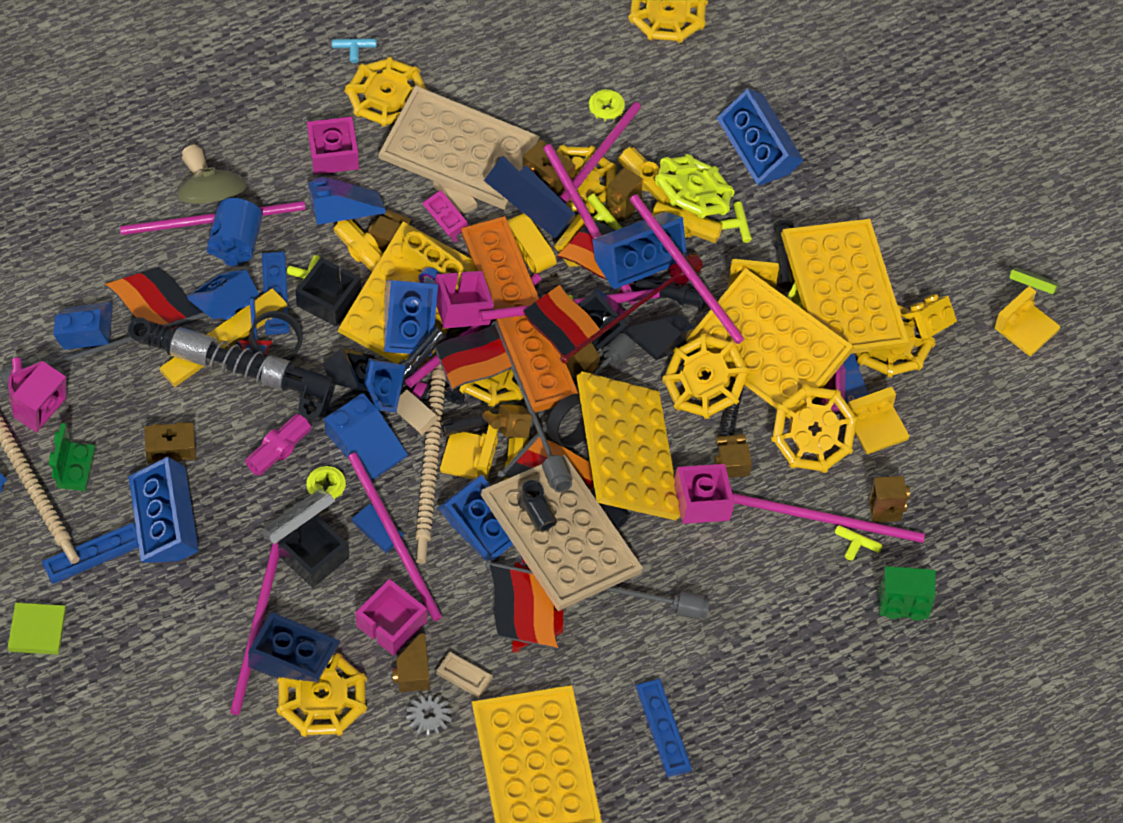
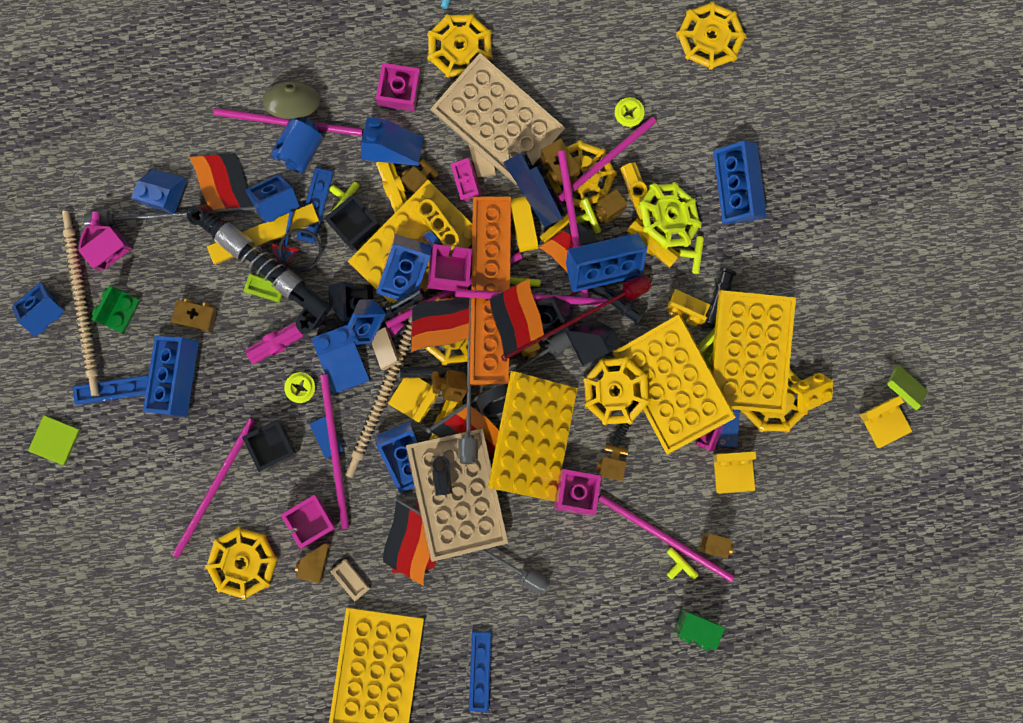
camera: 20 degrees right, 25 degrees up
tan cone [182,144,208,175] -> none
dark blue slope [248,612,340,682] -> none
light grey tile [261,489,335,544] -> none
light grey gear [406,693,452,736] -> none
dark pink piece [630,194,745,344] -> none
yellow plate [771,384,859,474] -> none
none -> lime tile [243,273,283,303]

